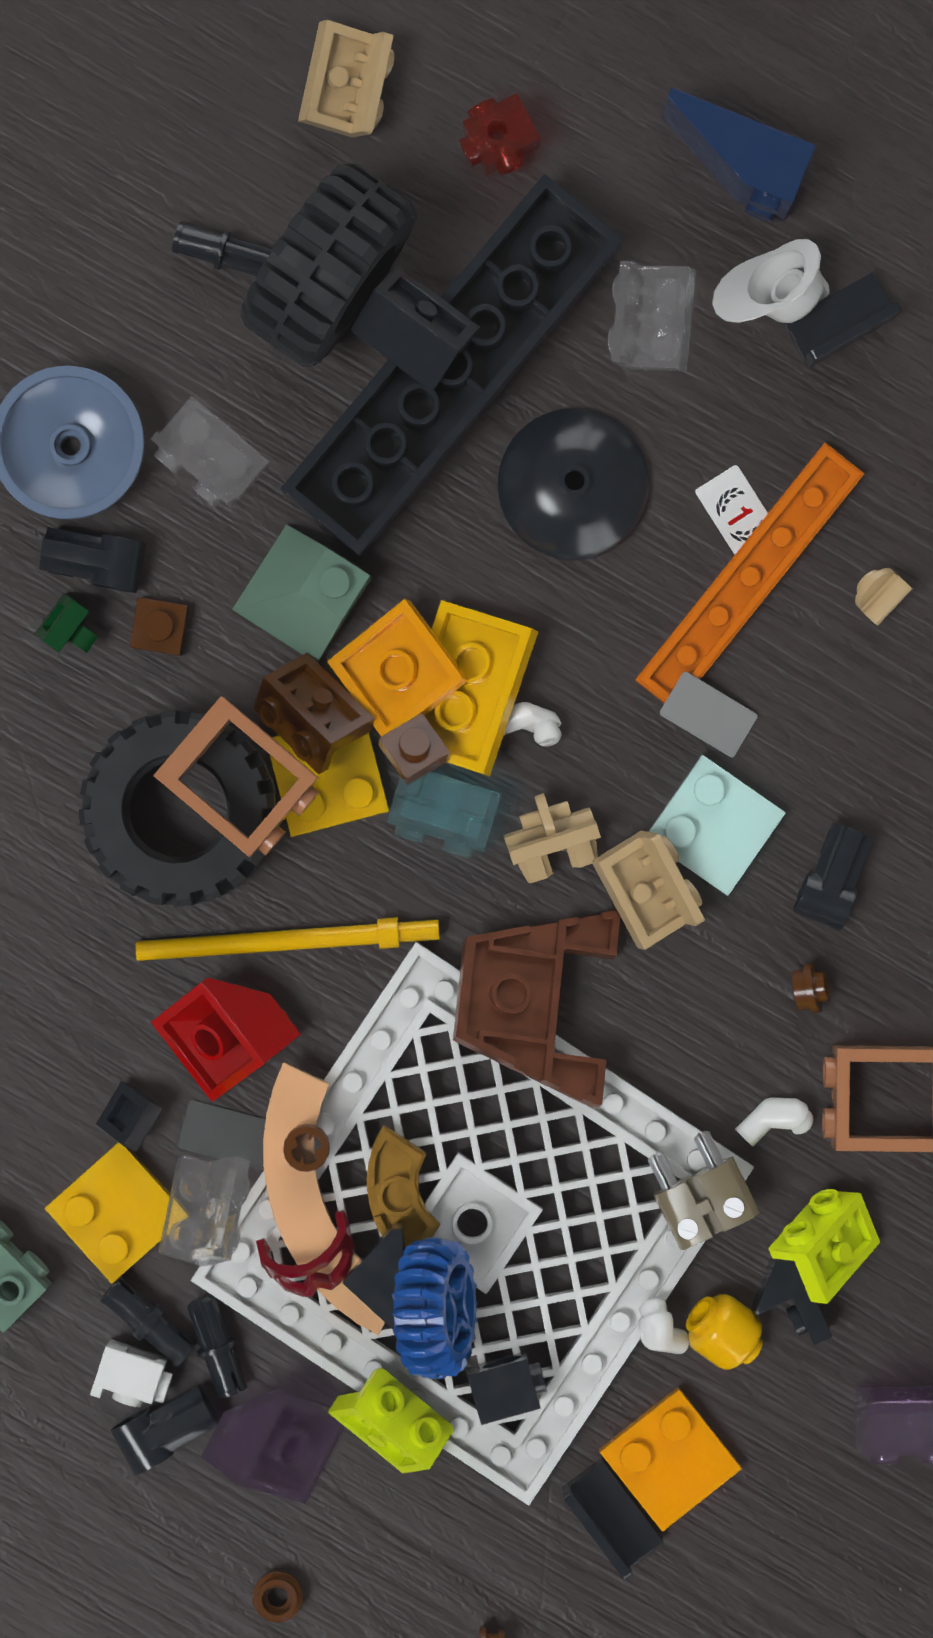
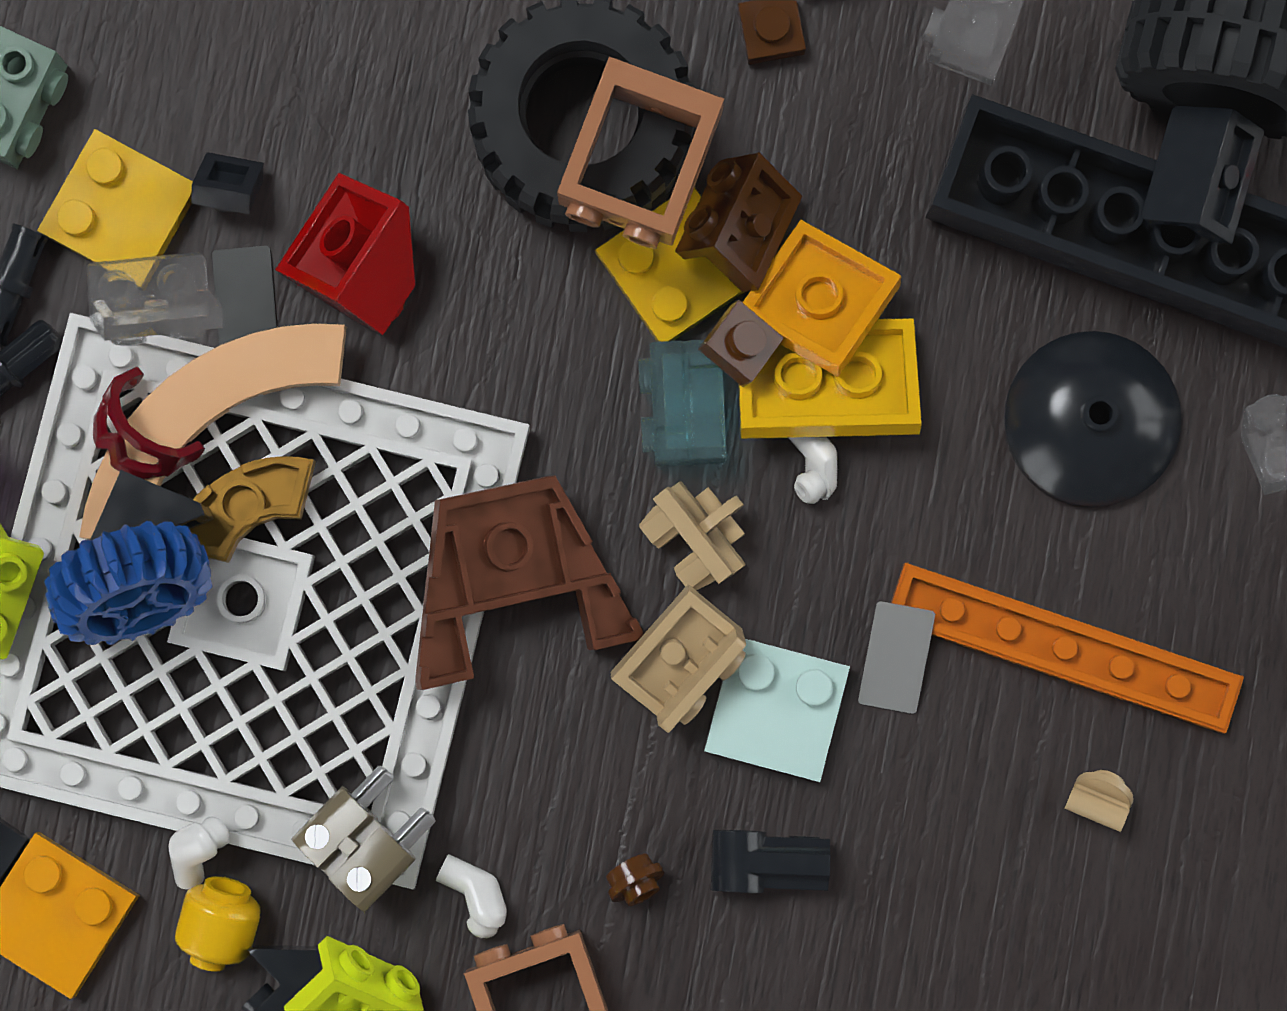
camera: 65 degrees right, 5 degrees down
yellow bar [135,917,440,961] -> none
sand green slope [232,524,372,663] -> none
reddish brown bush [283,1124,330,1172] -> none
black brick [467,1351,547,1425] -> none
white sticker [695,465,768,555] -> none

